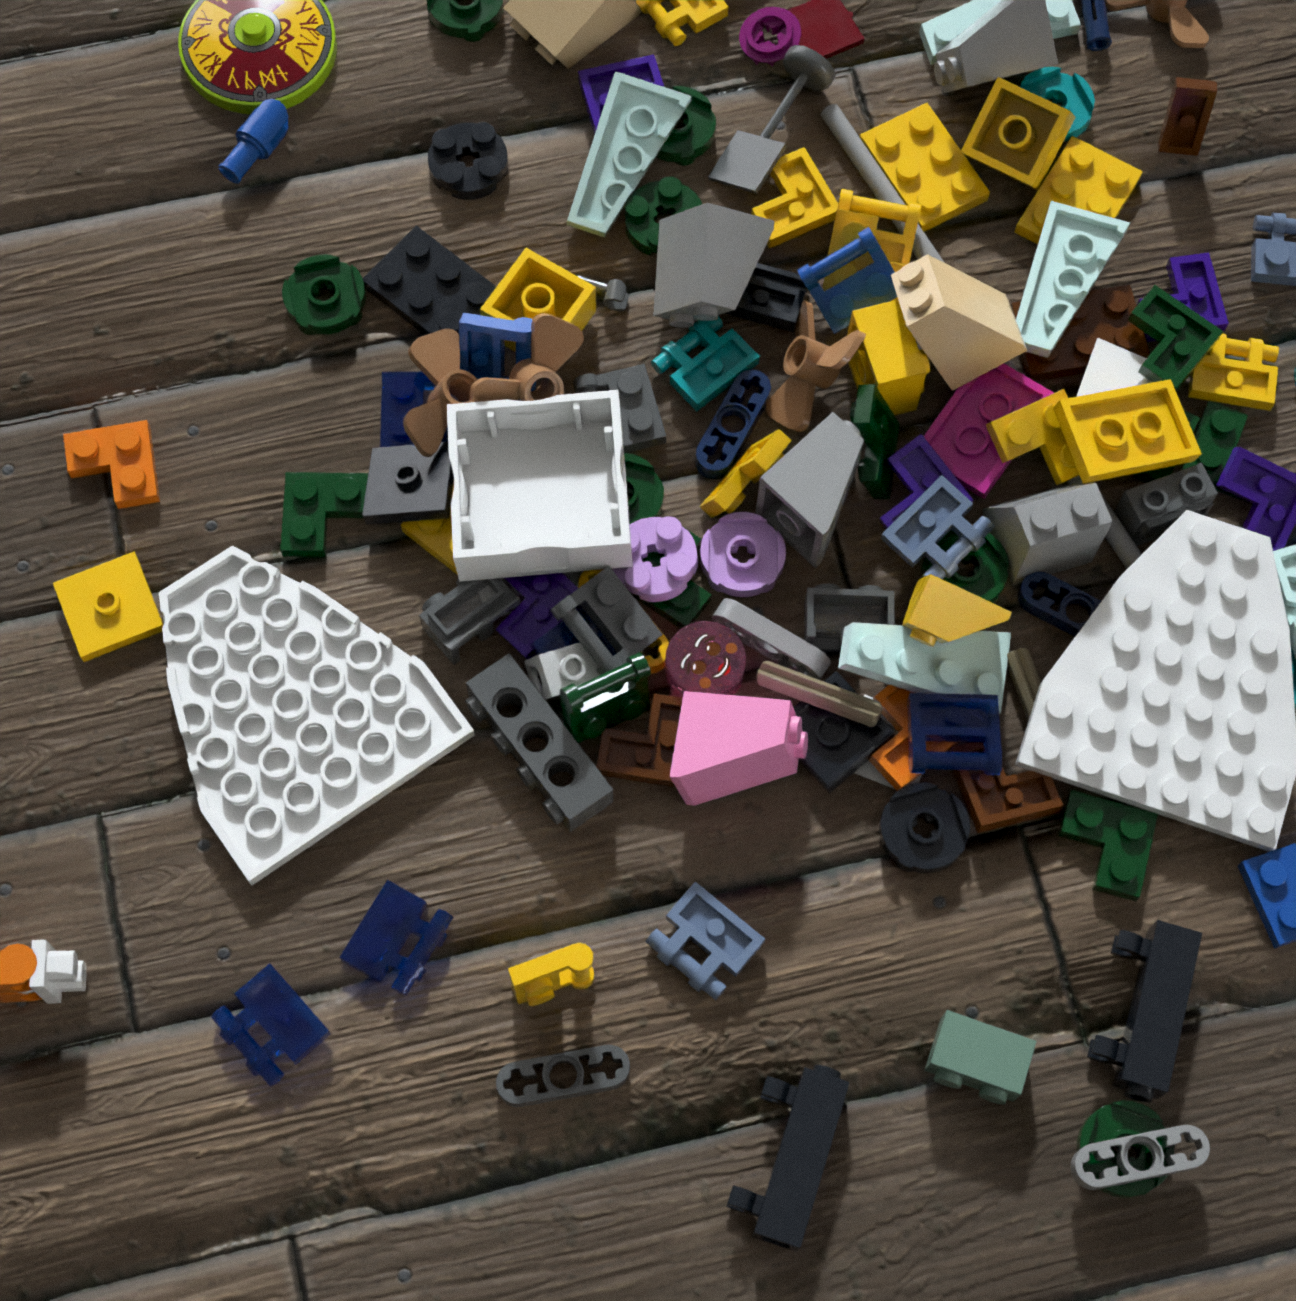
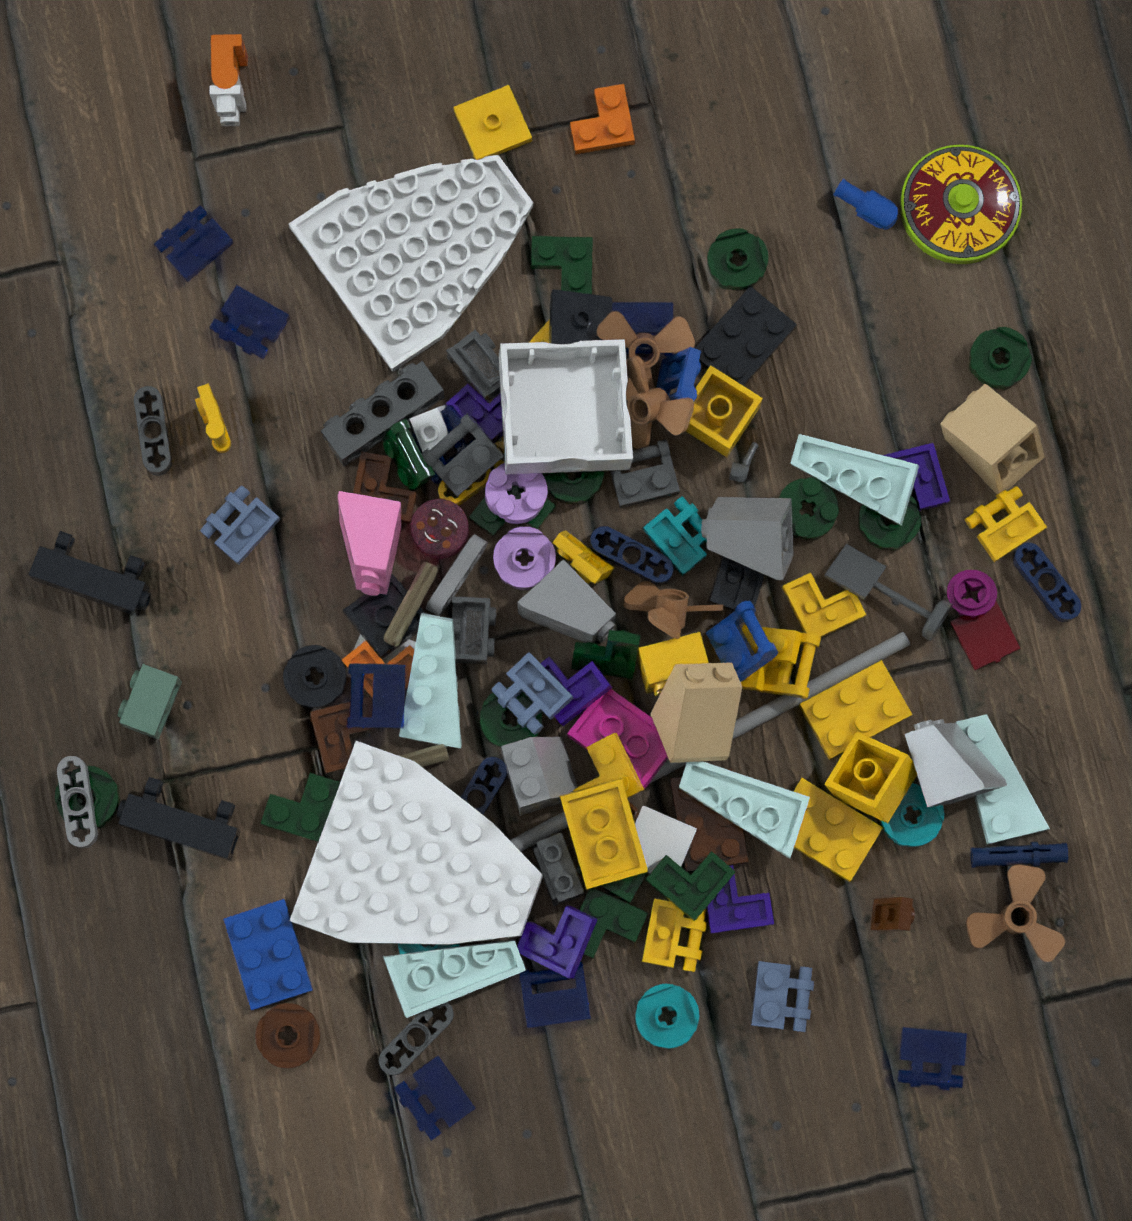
camera: 90 degrees right, 10 degrees up
black plate [428,122,508,200] -> none
yellow slope [902,574,1012,647] -> none

